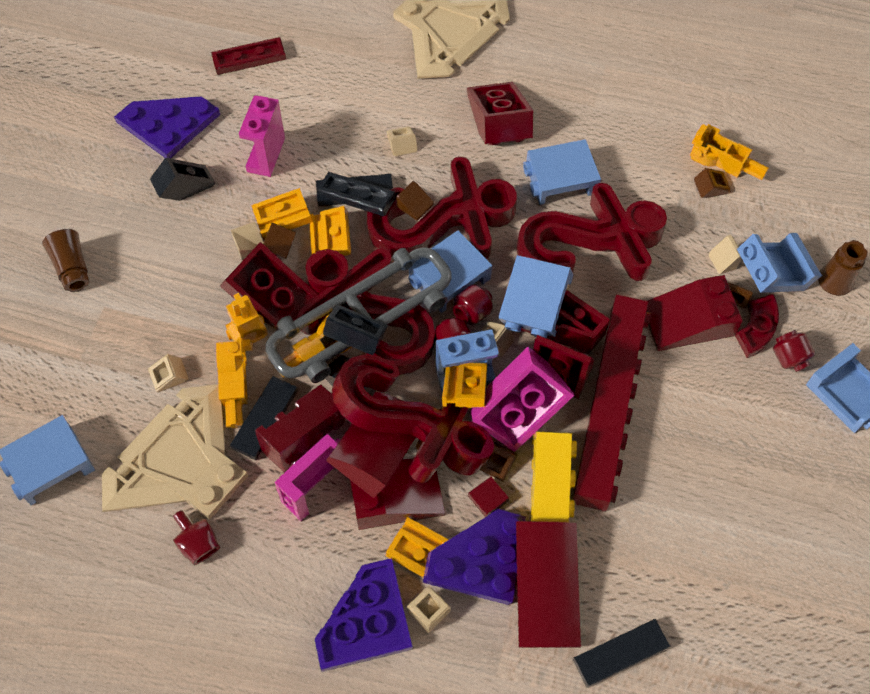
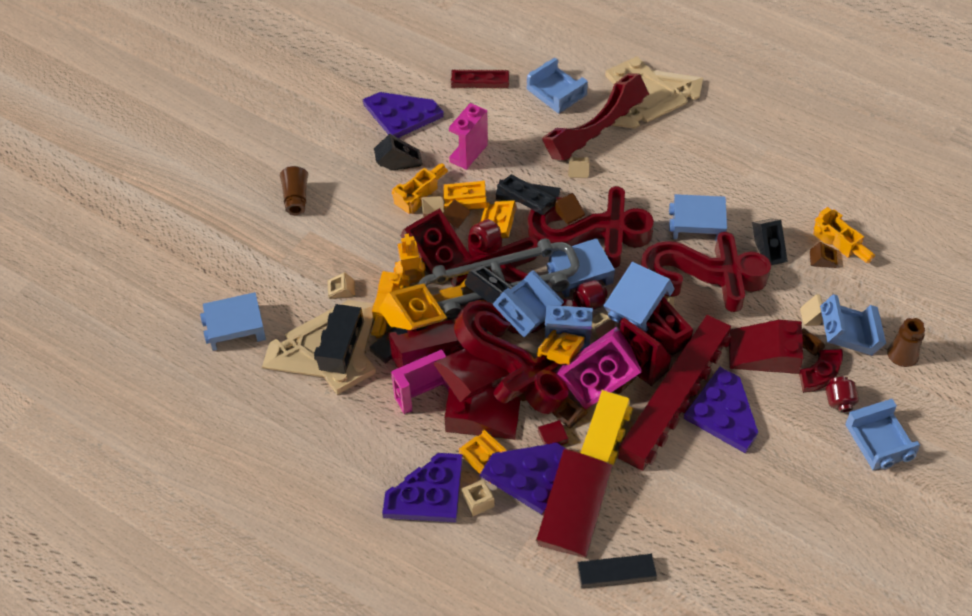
camera: 20 degrees right, 10 degrees down
dark red piece [173,510,220,566] -> none
dark red slope [467,81,533,145] -> none
none -> black brick [314,304,364,374]
none -> light orange slope [379,283,447,330]
none -> light orange piece [392,163,448,214]
none -> dark red head [469,219,501,251]
none -> medium blue panel [492,270,564,337]
none -> medium blue panel [527,58,588,114]
none -> dark red arch [542,73,649,161]
none -> dark purple plate [684,367,758,454]
none -> black slope [752,218,788,265]

